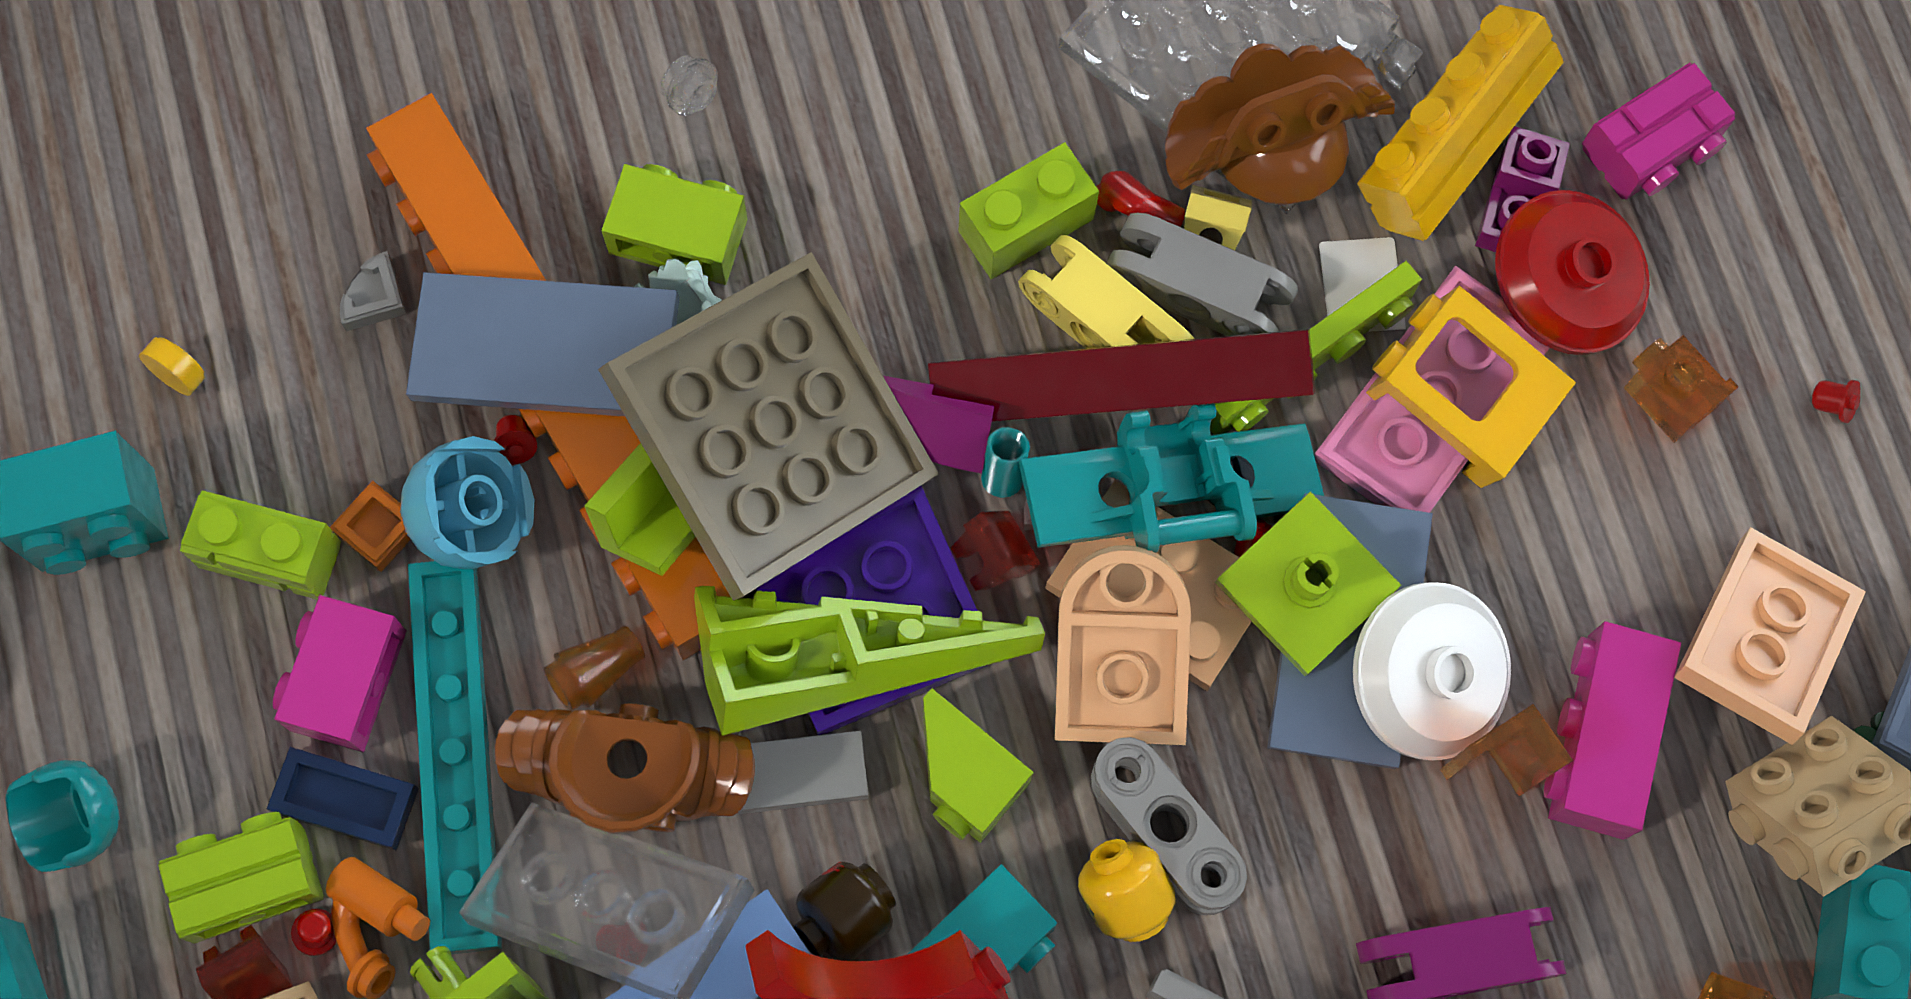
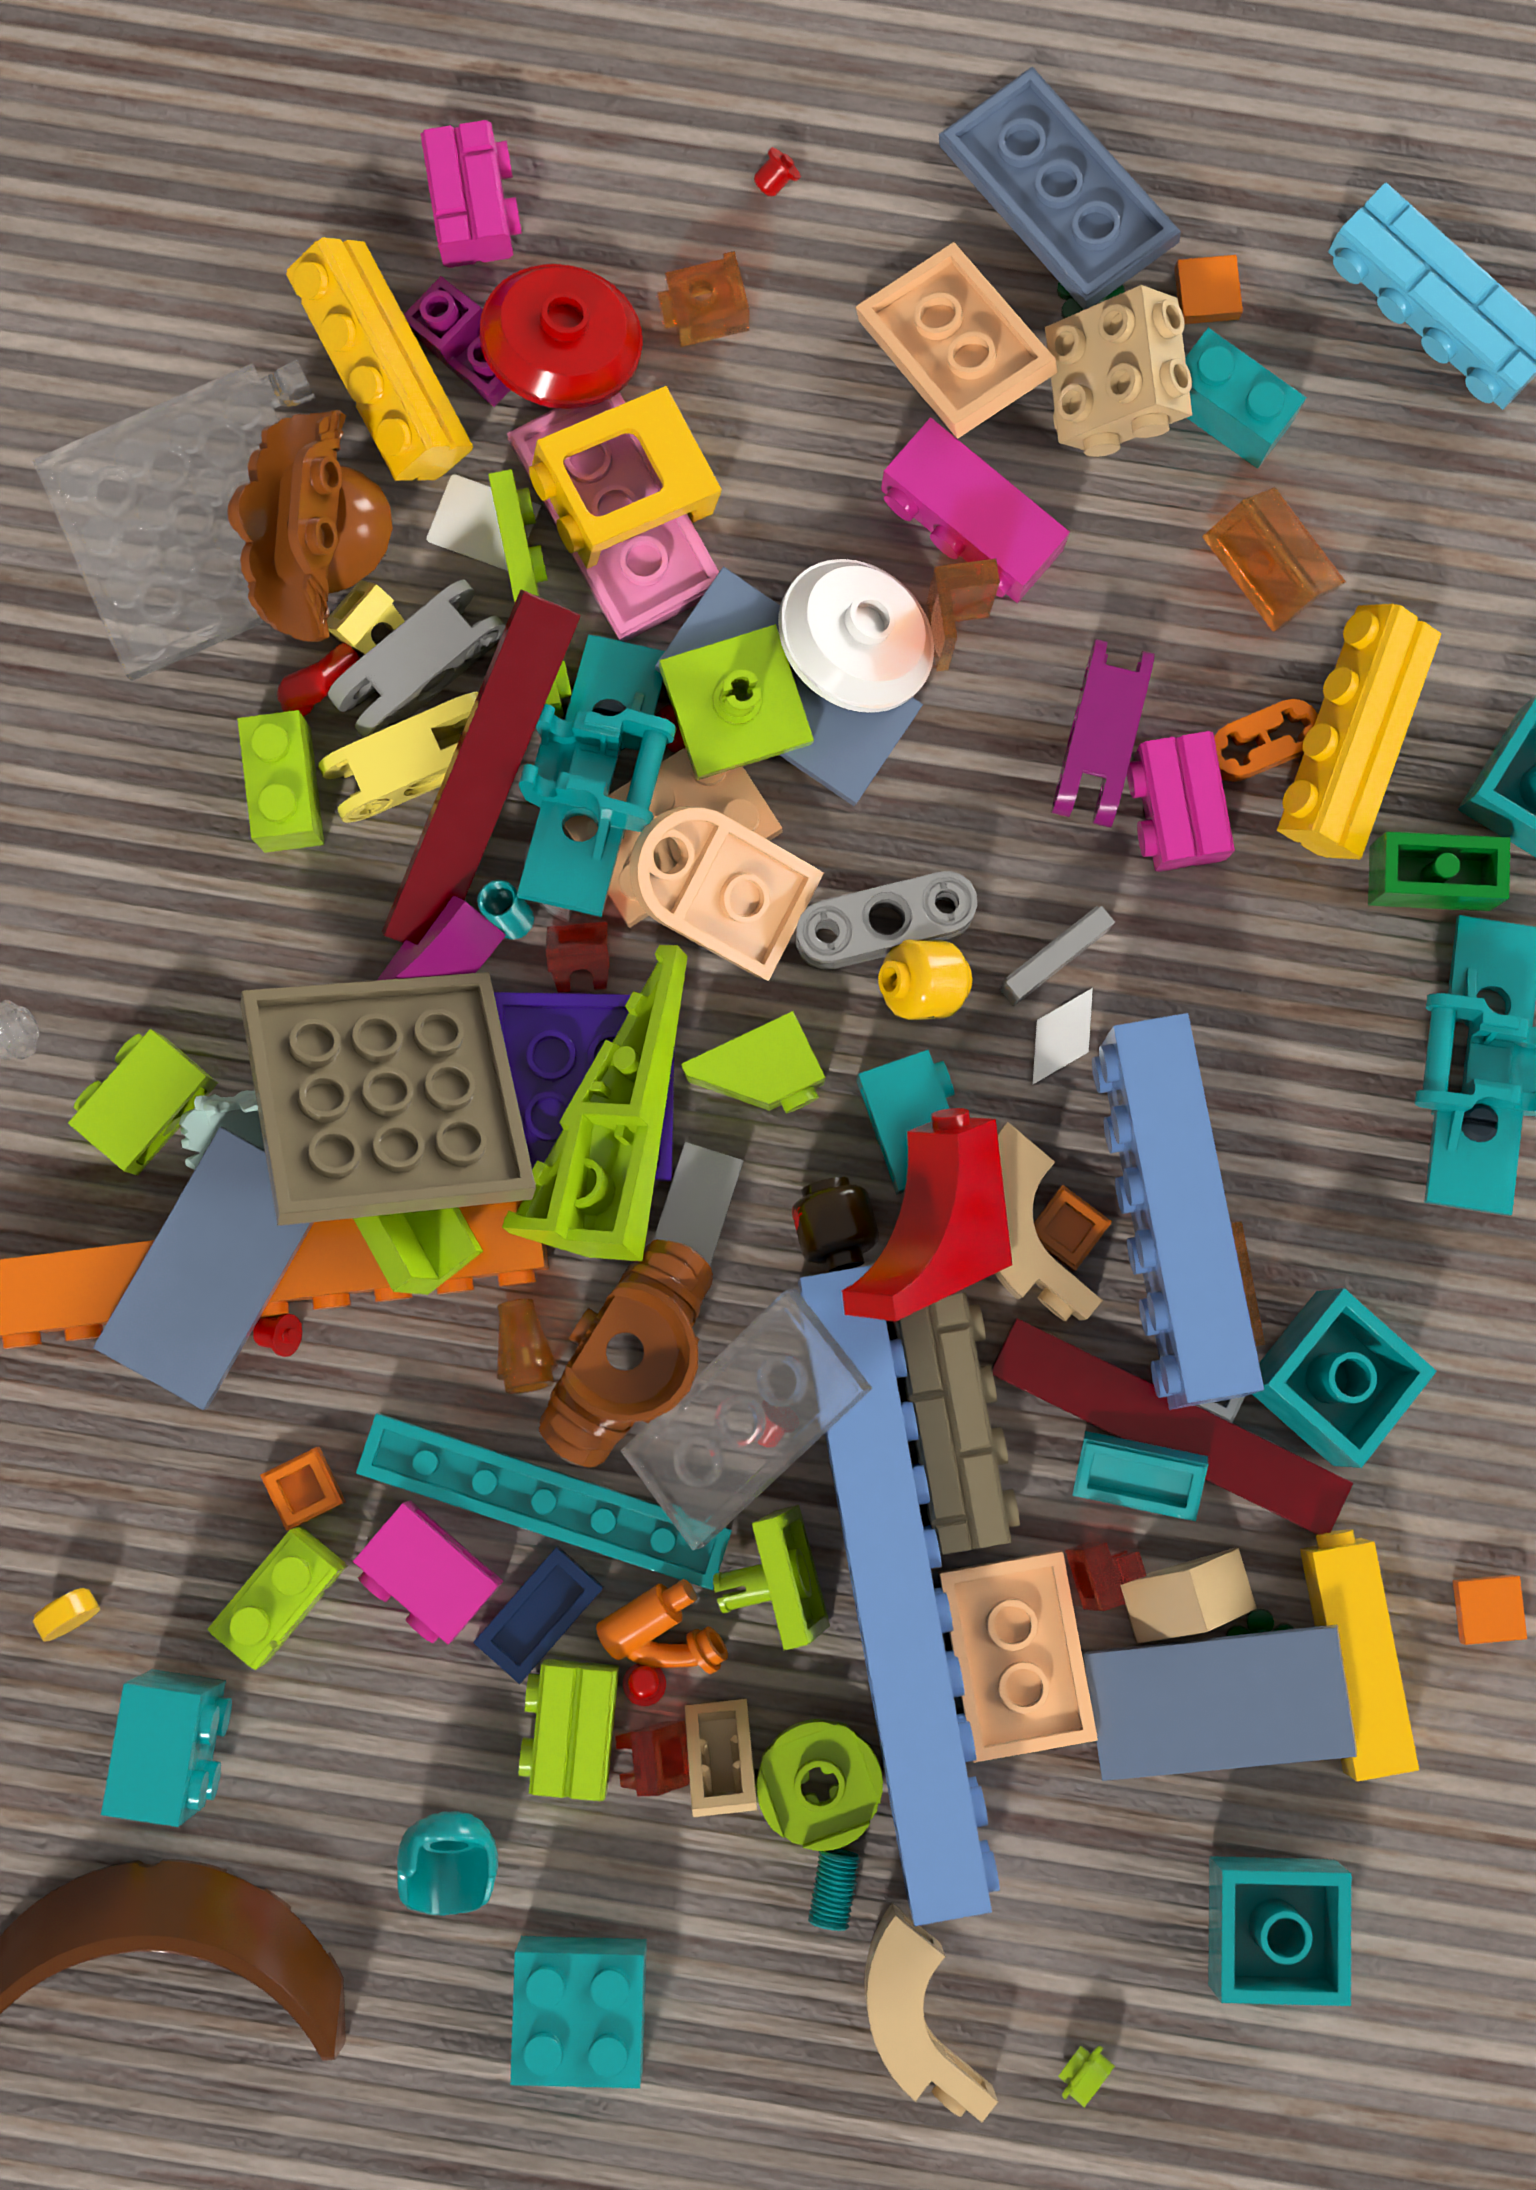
camera: 65 degrees left, 10 degrees up
light grey tile [340,251,407,331] -> none
medium azure cylinder [400,436,535,569] -> none

